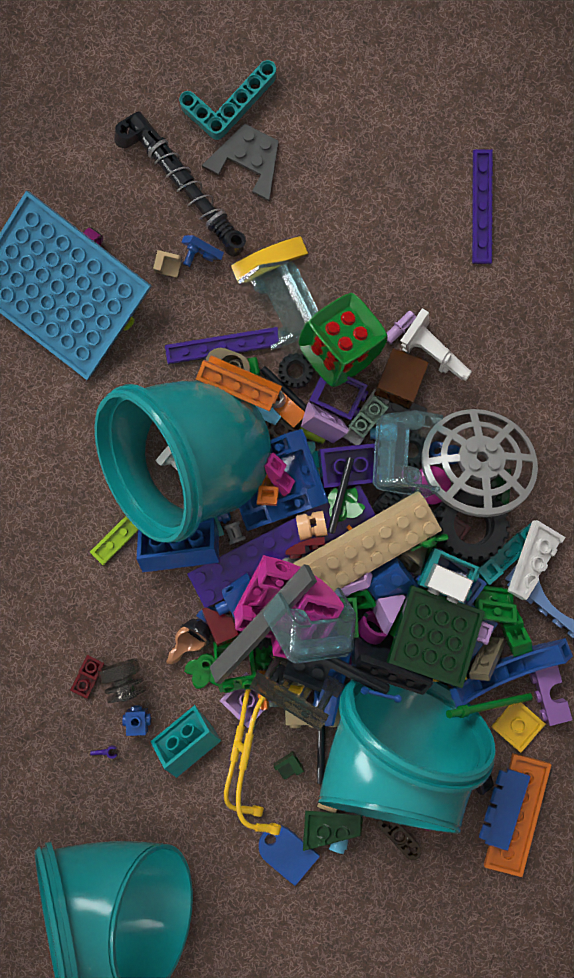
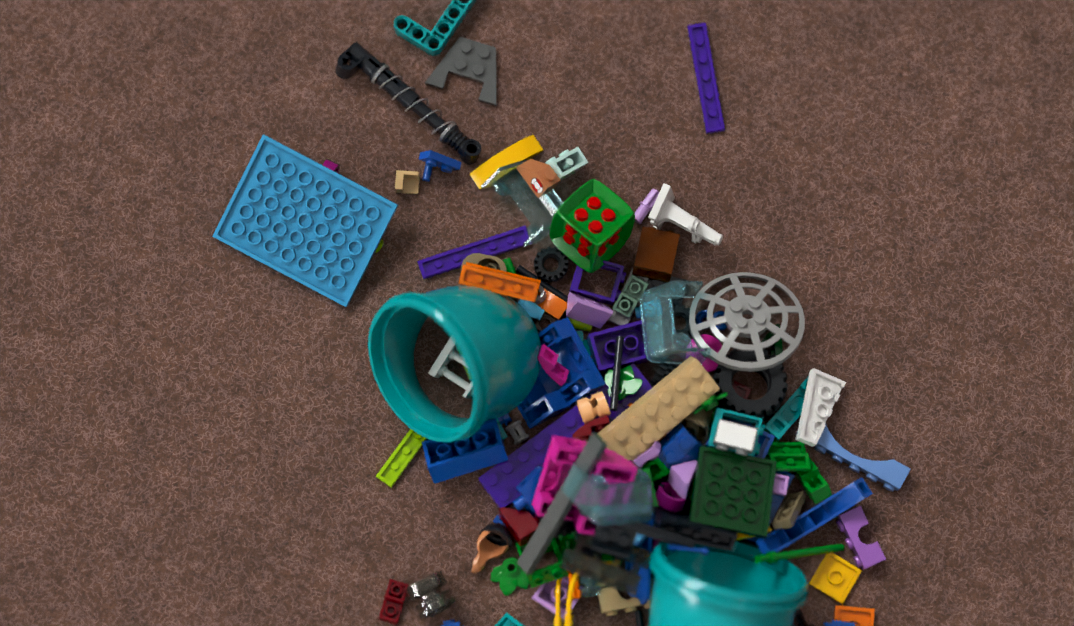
camera: 15 degrees left, 10 degrees down
orange slope [257,474,279,506] -> none
none -> nougat slope [516,159,561,198]
none -> light aqua brick [545,147,588,180]

